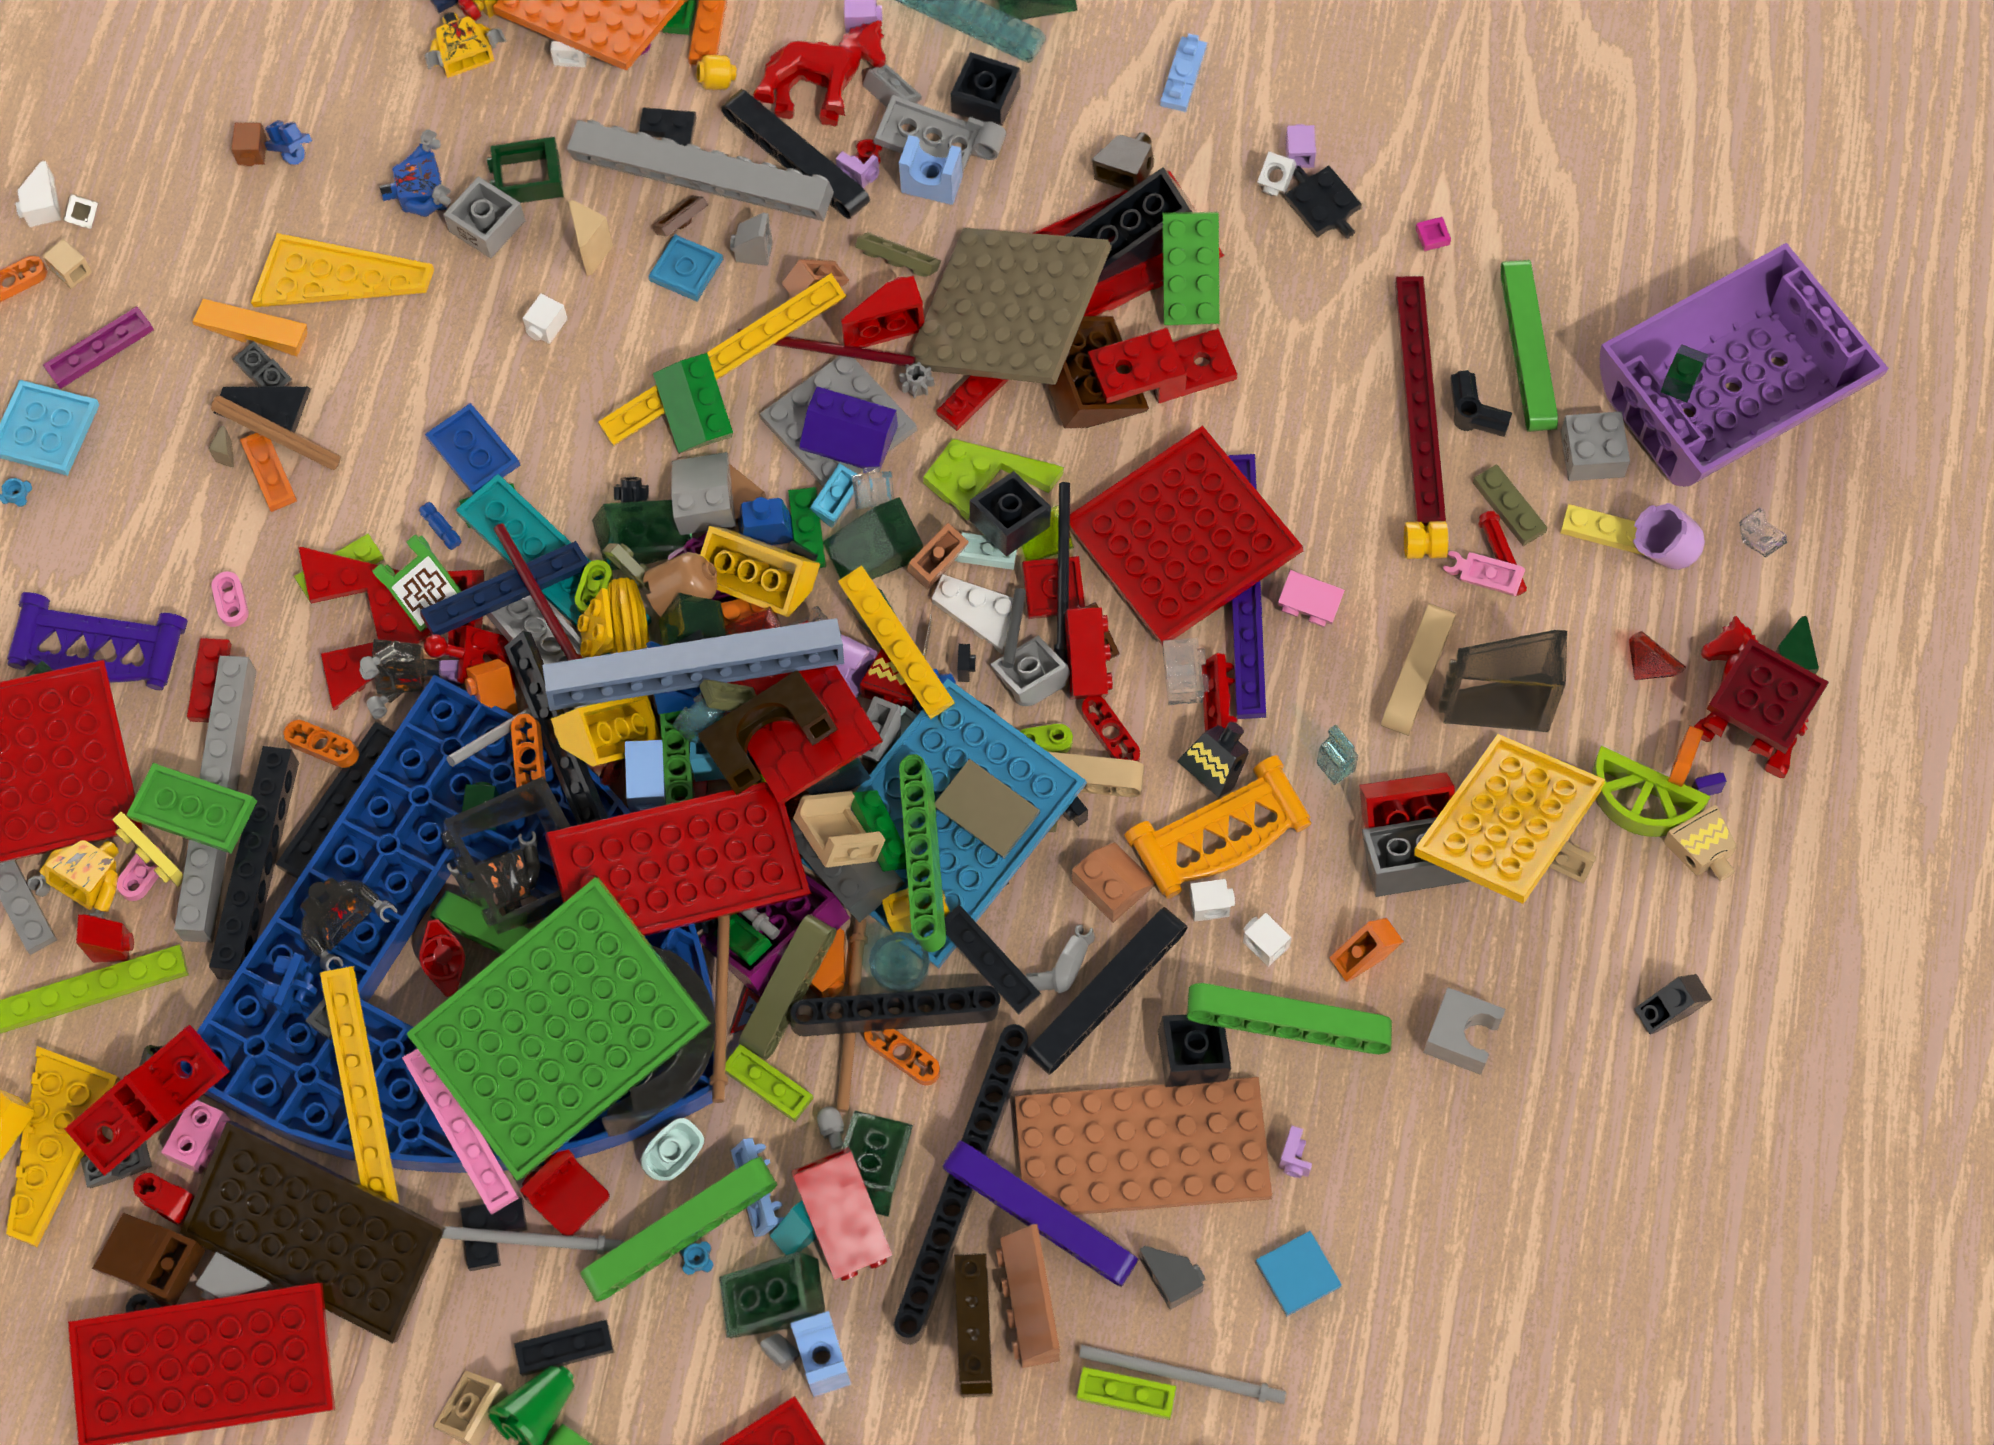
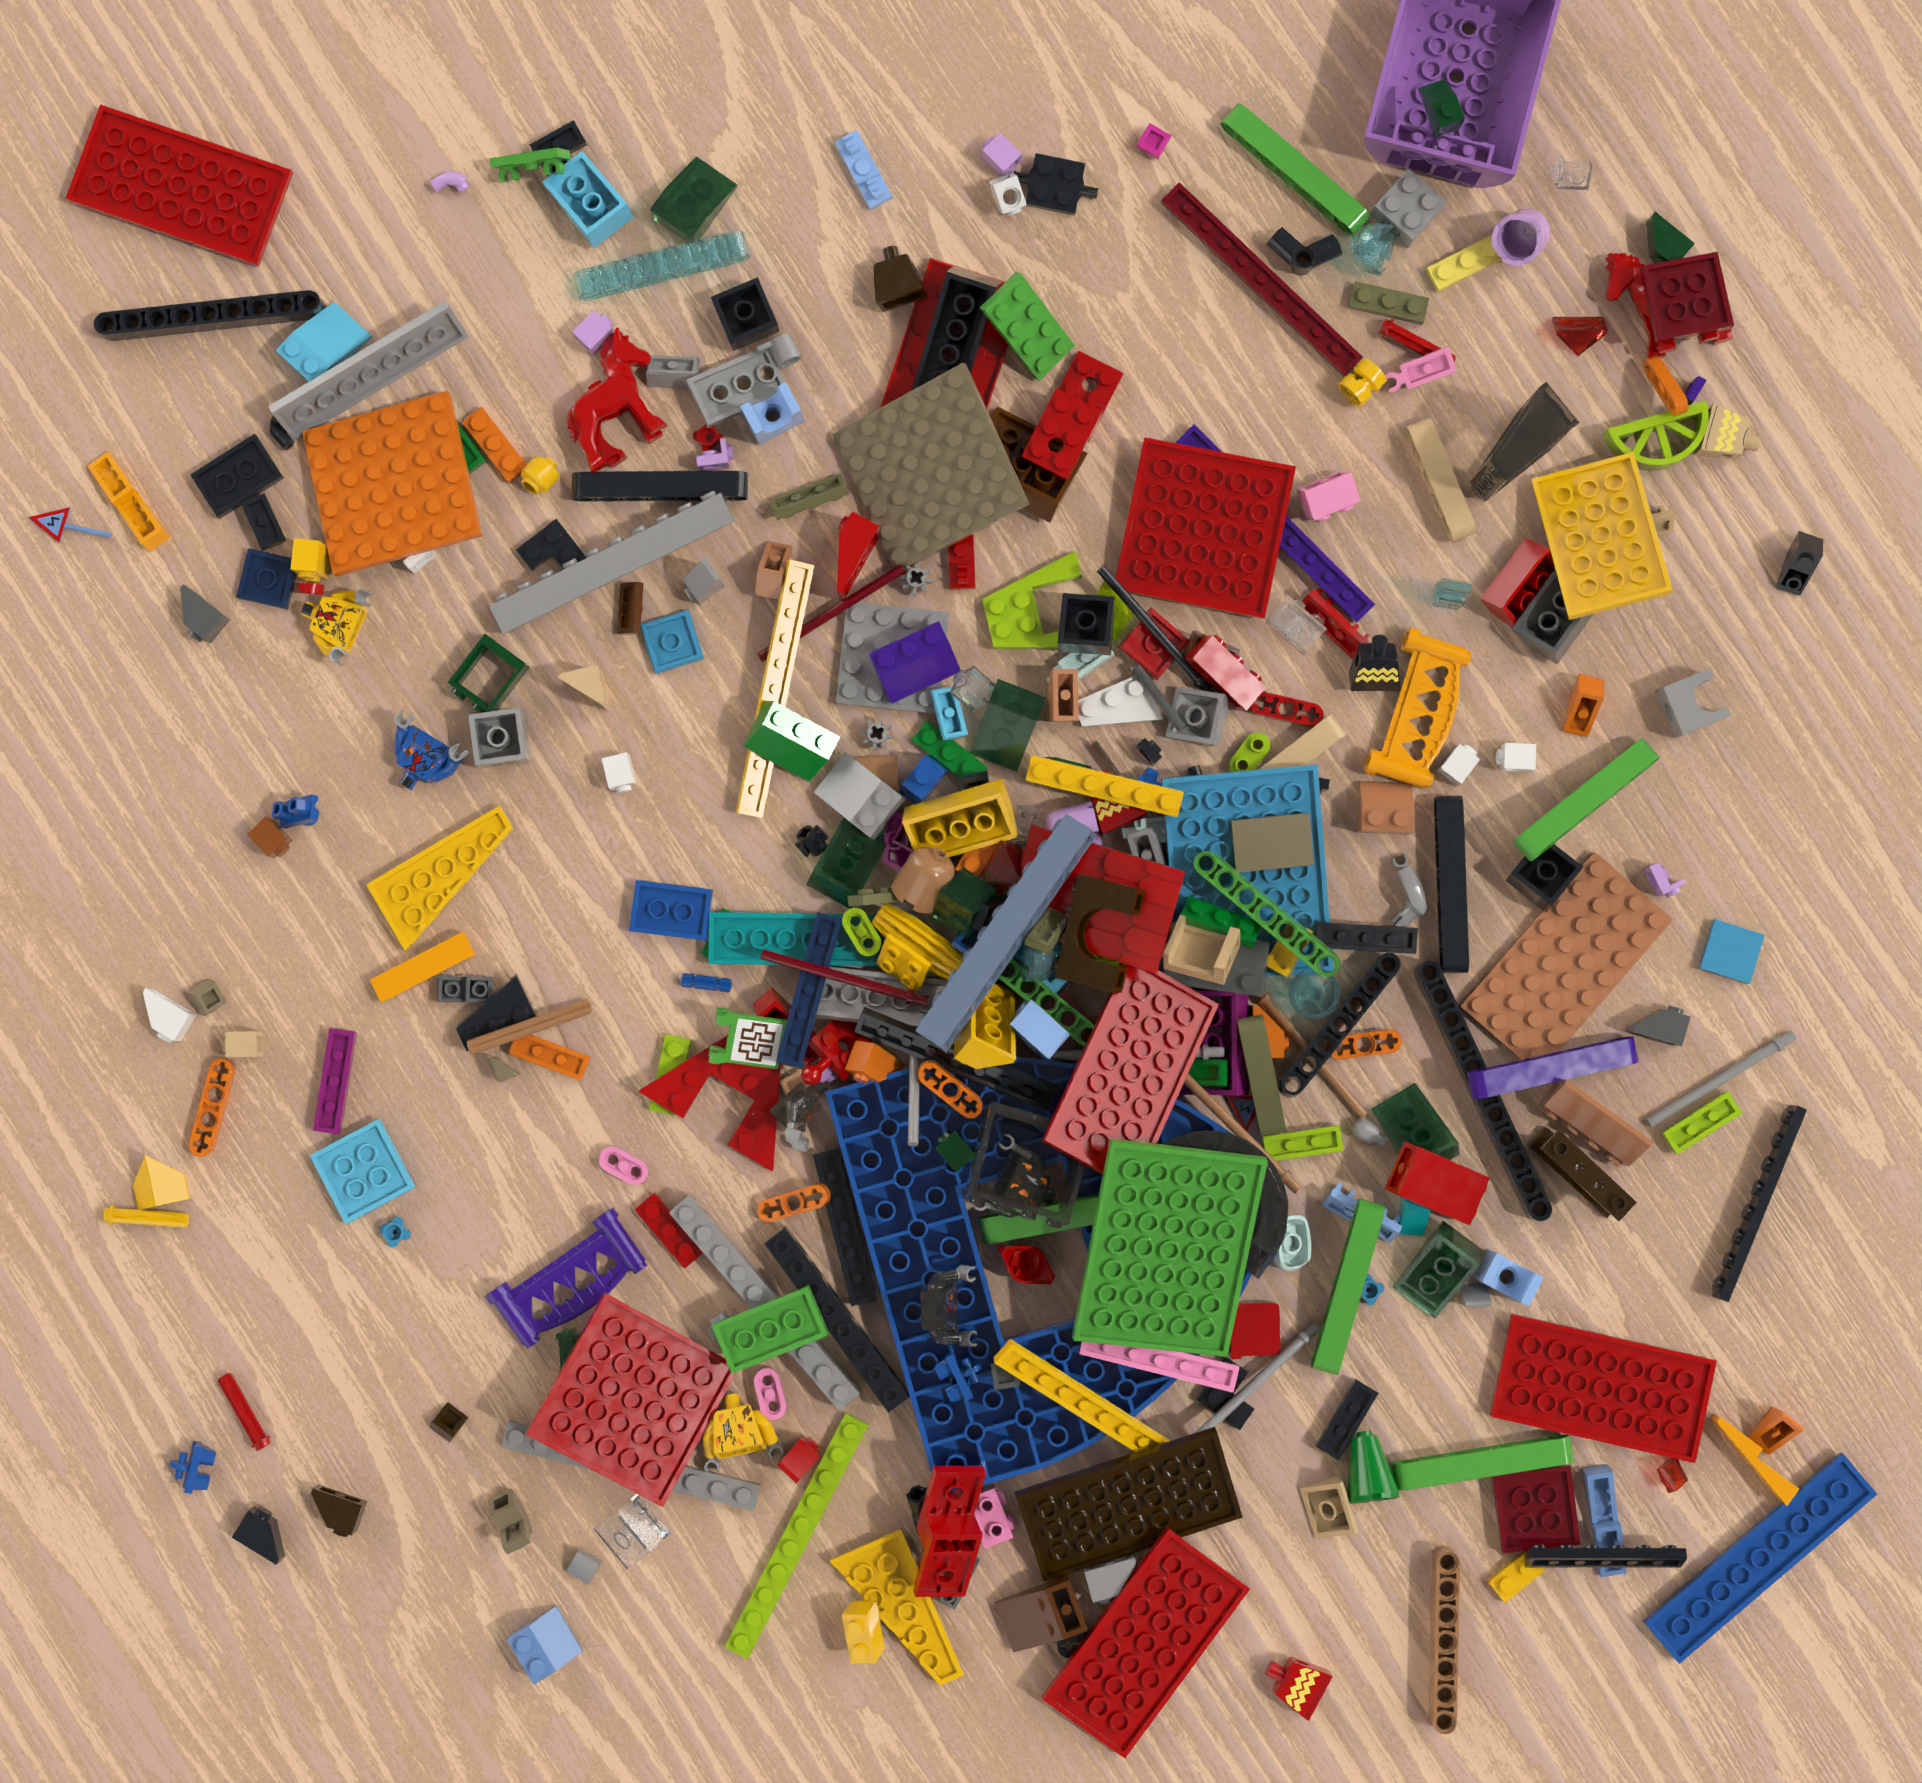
camera: 45 degrees left, 20 degrees up
light yellow plate [112,812,183,887] -> none
red piece [133,1173,195,1225] -> none
none -> light grey gear [862,718,893,751]
none -> clear light blue cylinder [1350,223,1395,276]

